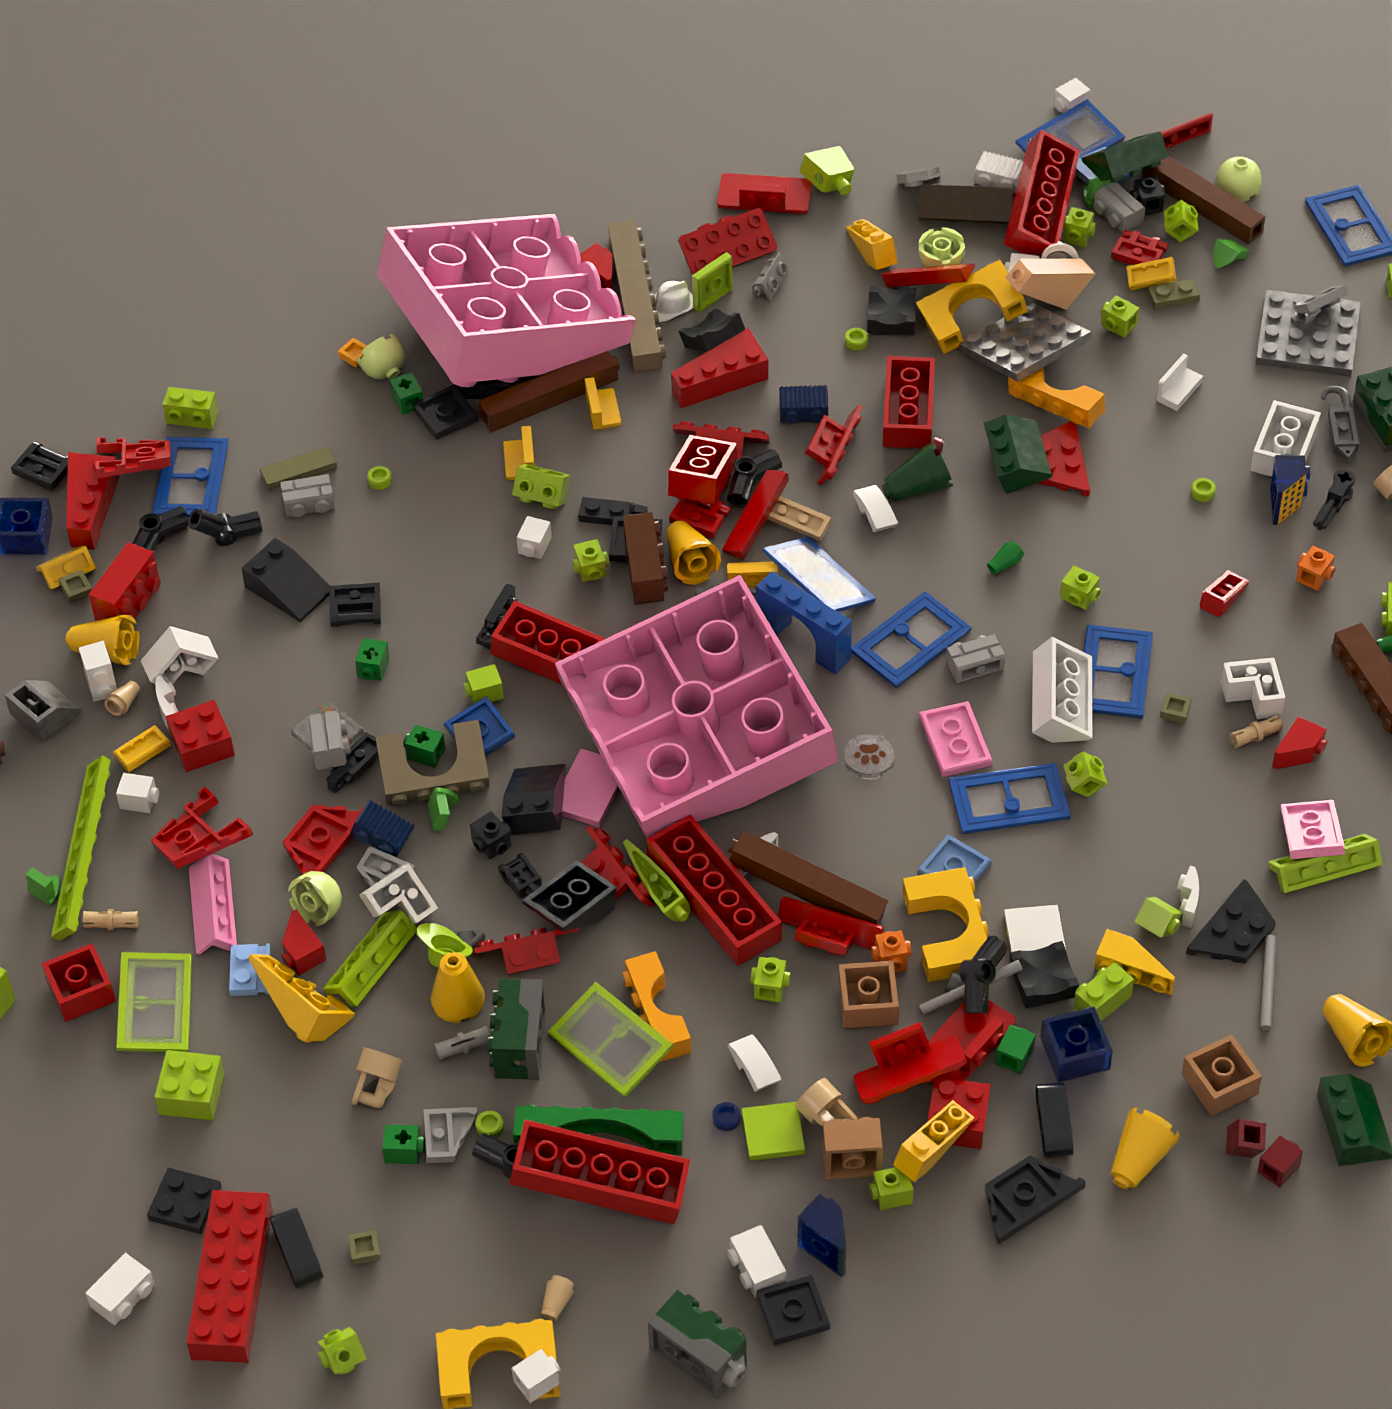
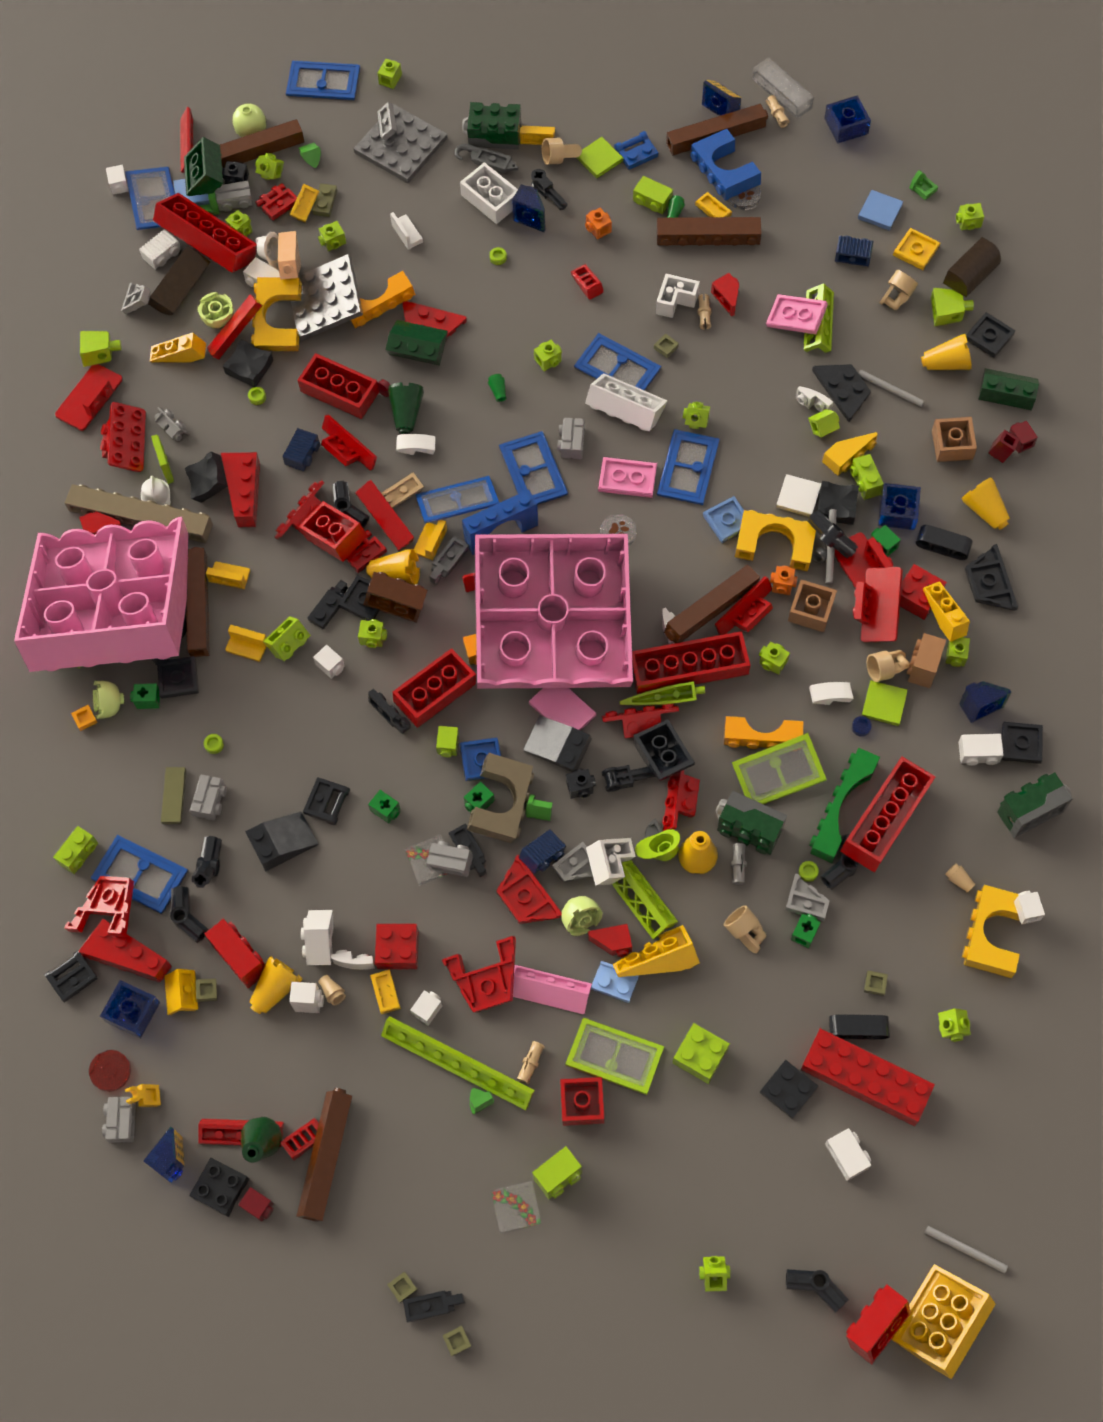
camera: 65 degrees left, 15 degrees up
flat silver slope [5,680,82,741] -> none

